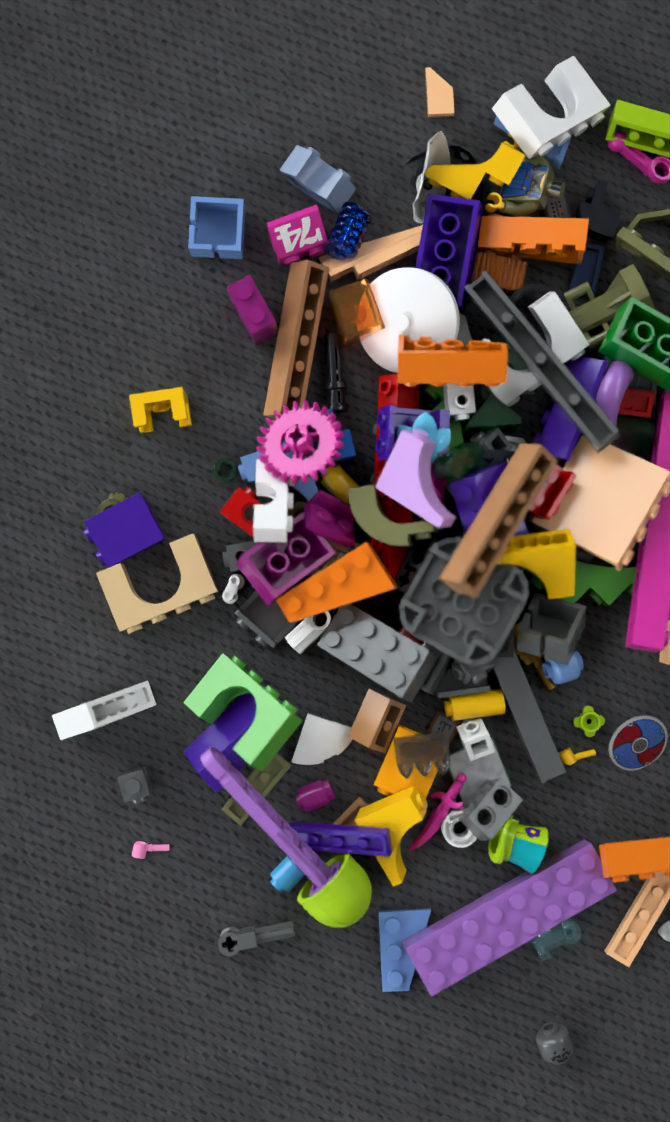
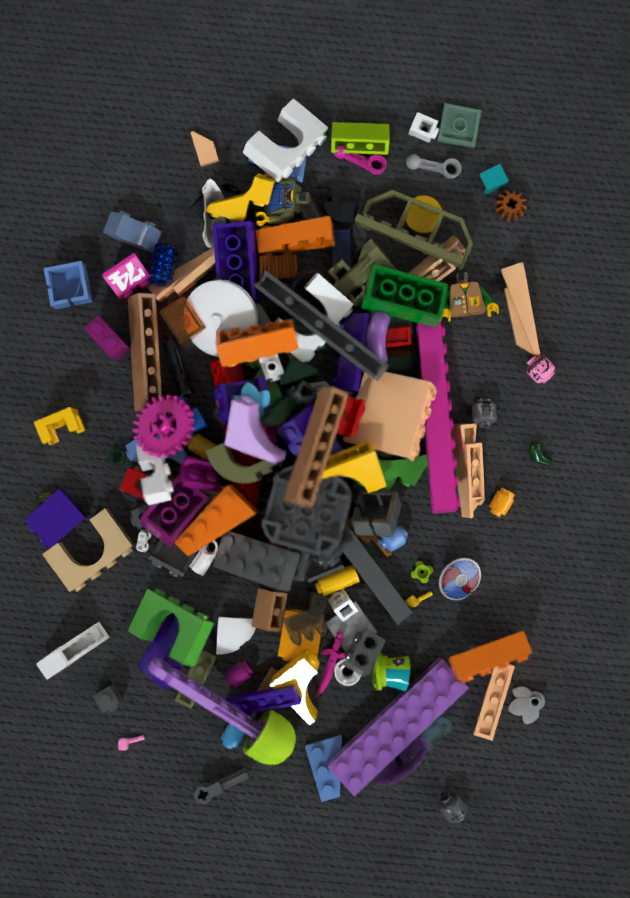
camera: 10 degrees left, 0 degrees up
none -> medium lavender piece [376,737,428,785]

